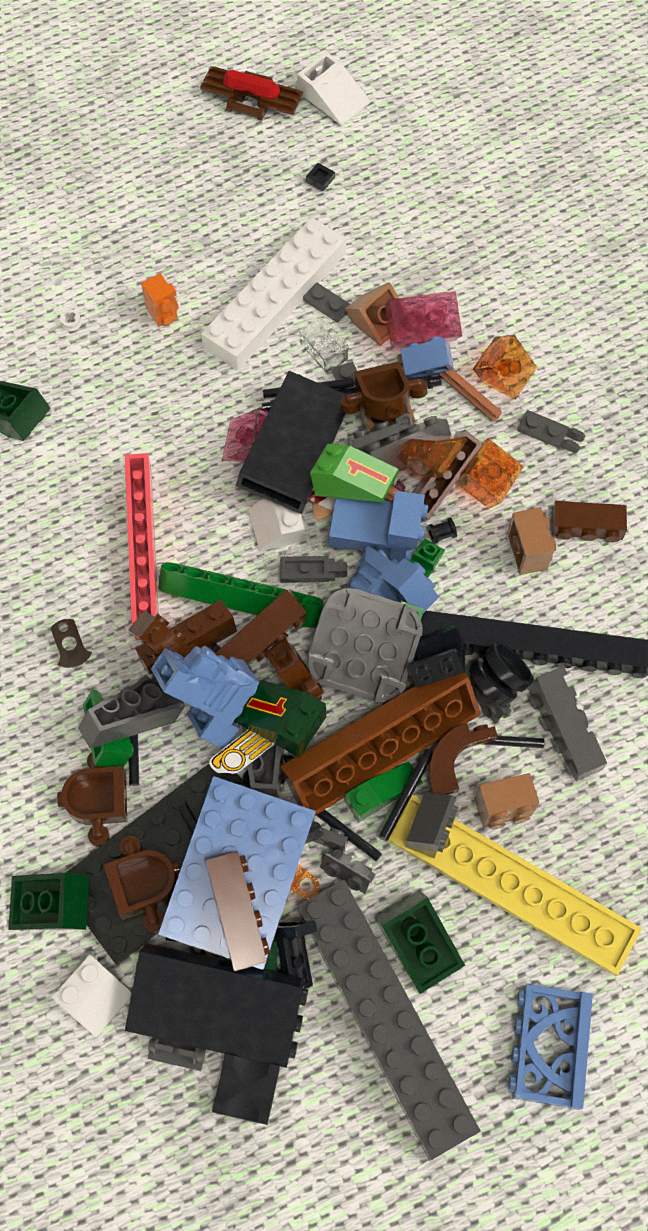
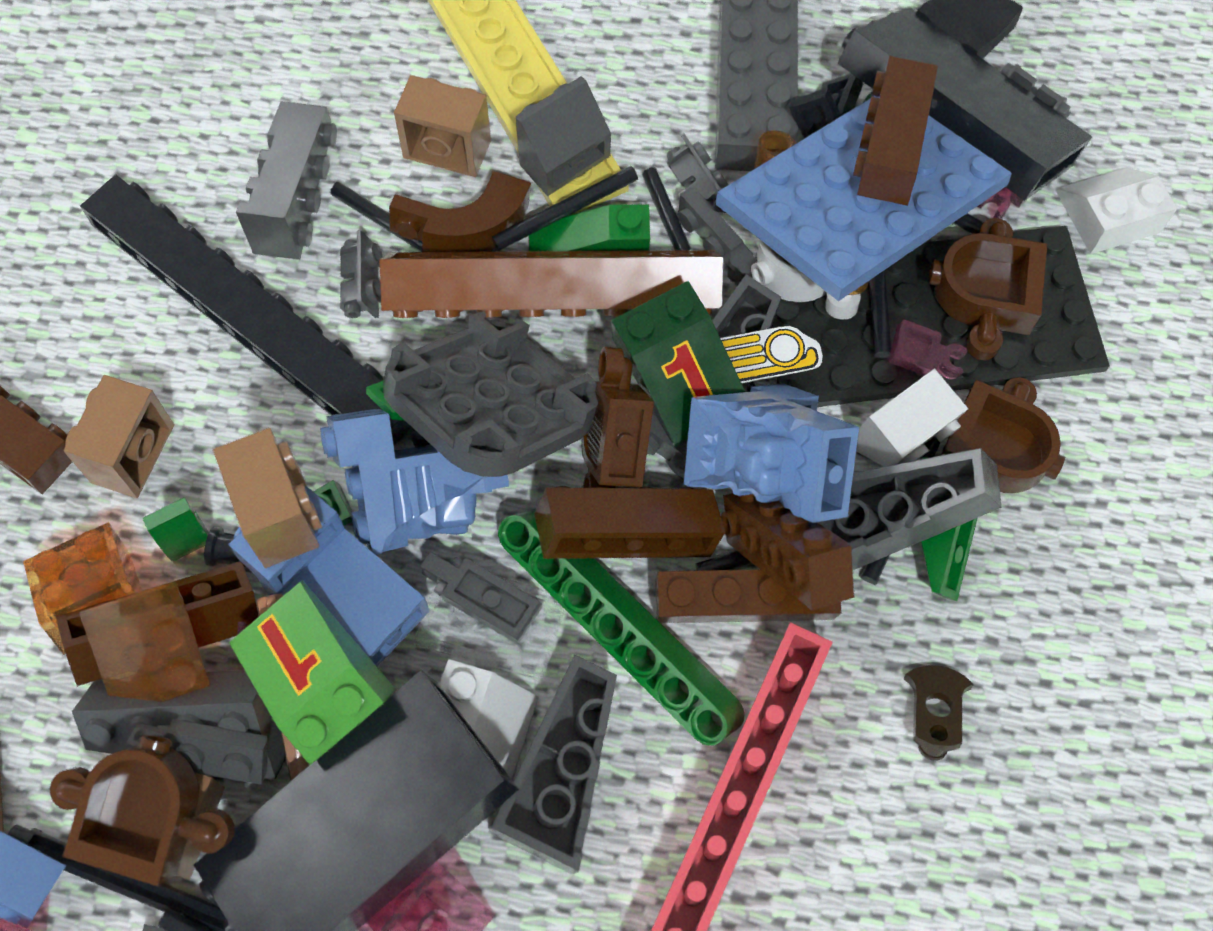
camera: 150 degrees left, 0 degrees up
dark green slope [8,873,89,930] -> none
dark green slope [374,890,466,994] -> none
black panel [408,624,466,688] -> none
black wheel [469,641,534,707] -> none
none -> green slope [142,497,209,562]
none -> medium nougat brick [212,428,323,568]
none -> dark grey wedge [488,655,617,875]
none -> white slope [856,368,968,467]
none -> clear pink plate [888,319,968,379]

